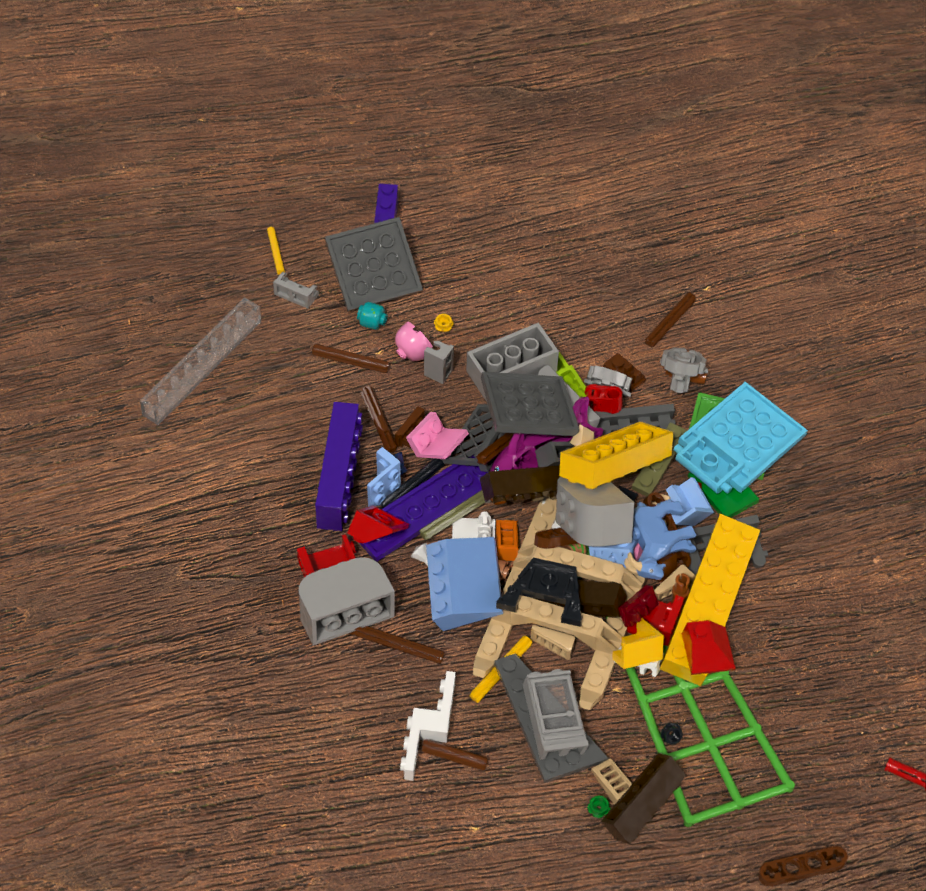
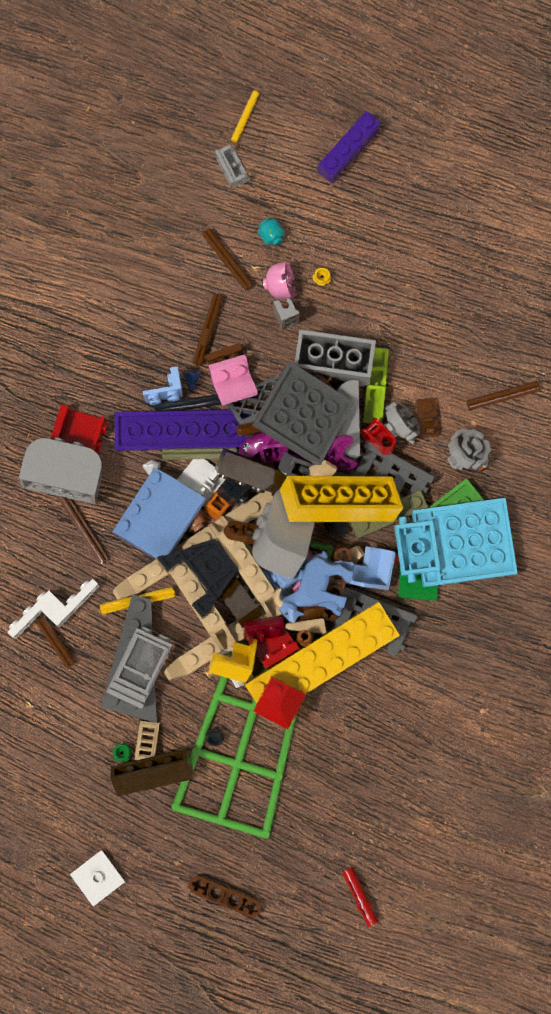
camera: 40 degrees right, 25 degrees up
clear brick [140,297,261,425] -> none
dark purple brick [315,402,363,531] -> none
dark grey plate [324,217,423,312] -> none
red slope [347,505,410,544] -> none
tan slope [531,625,575,660] -> none
none -> black brick [217,478,256,507]

